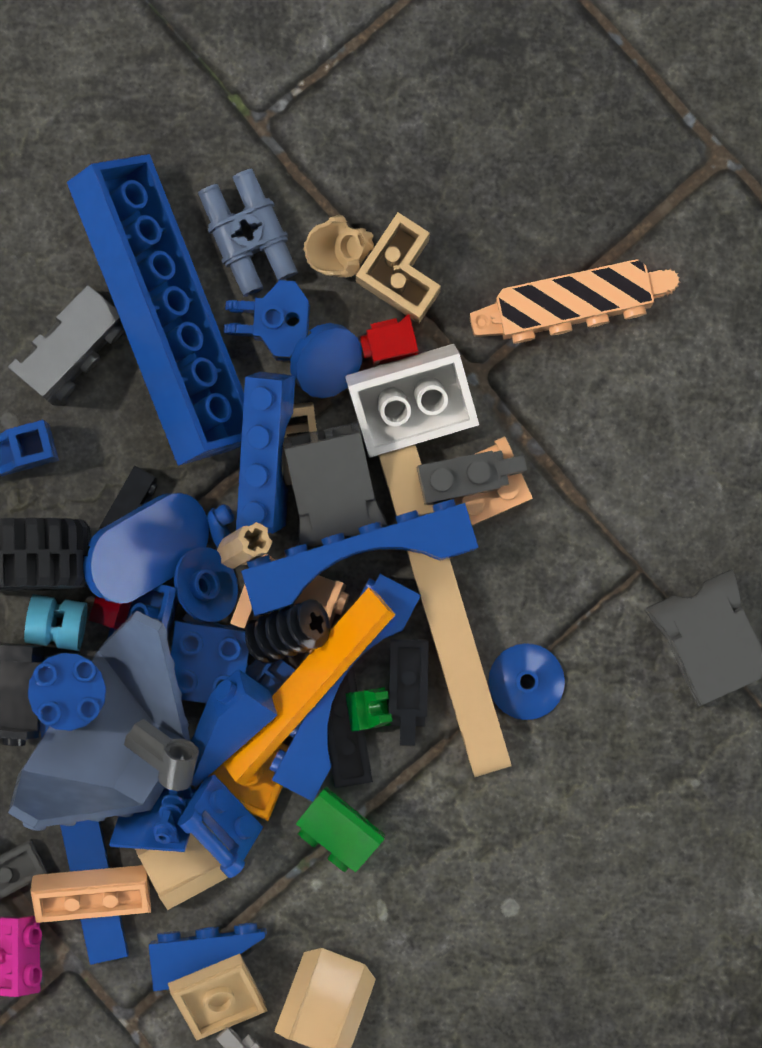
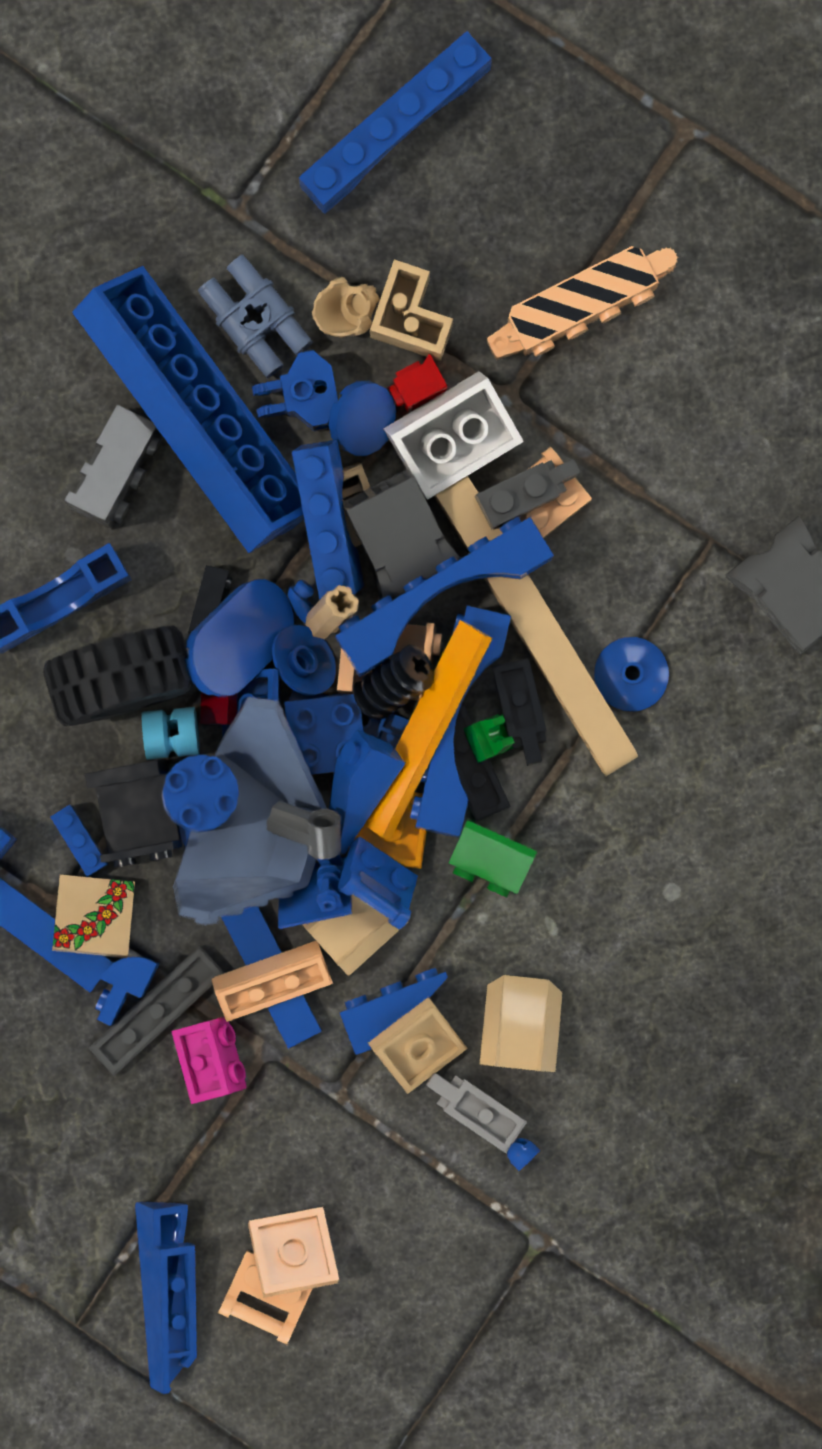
camera: 15 degrees left, 0 degrees up
none -> blue arch [299,31,492,214]

